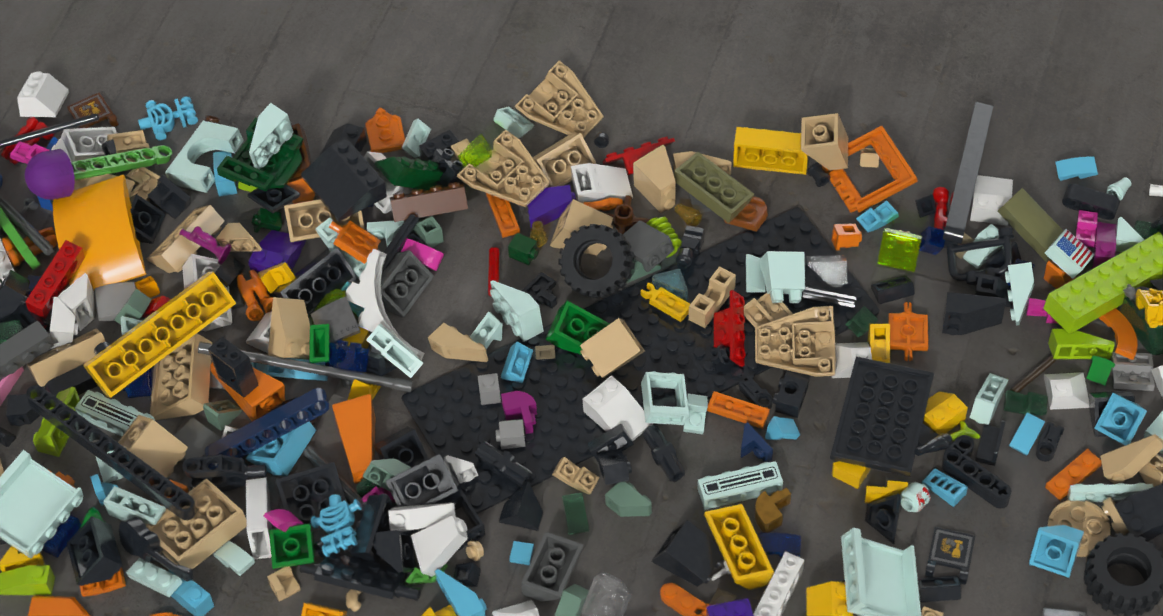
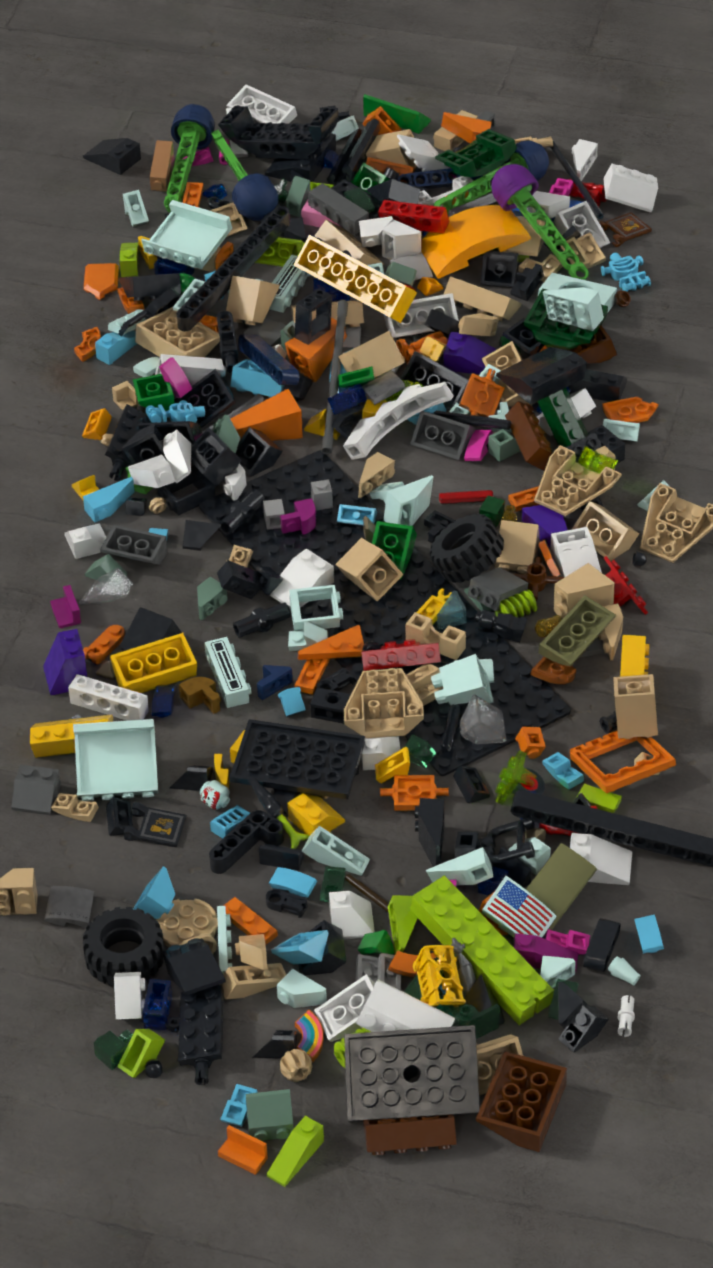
camera: 85 degrees right, 10 degrees down
magenta piece [179,226,231,265] -> none
light aqua slope [367,324,423,378] -> none
clear green slope [562,492,589,535] -> none
none -> orange wing [298,625,364,660]
none -> lime tile [576,784,622,813]

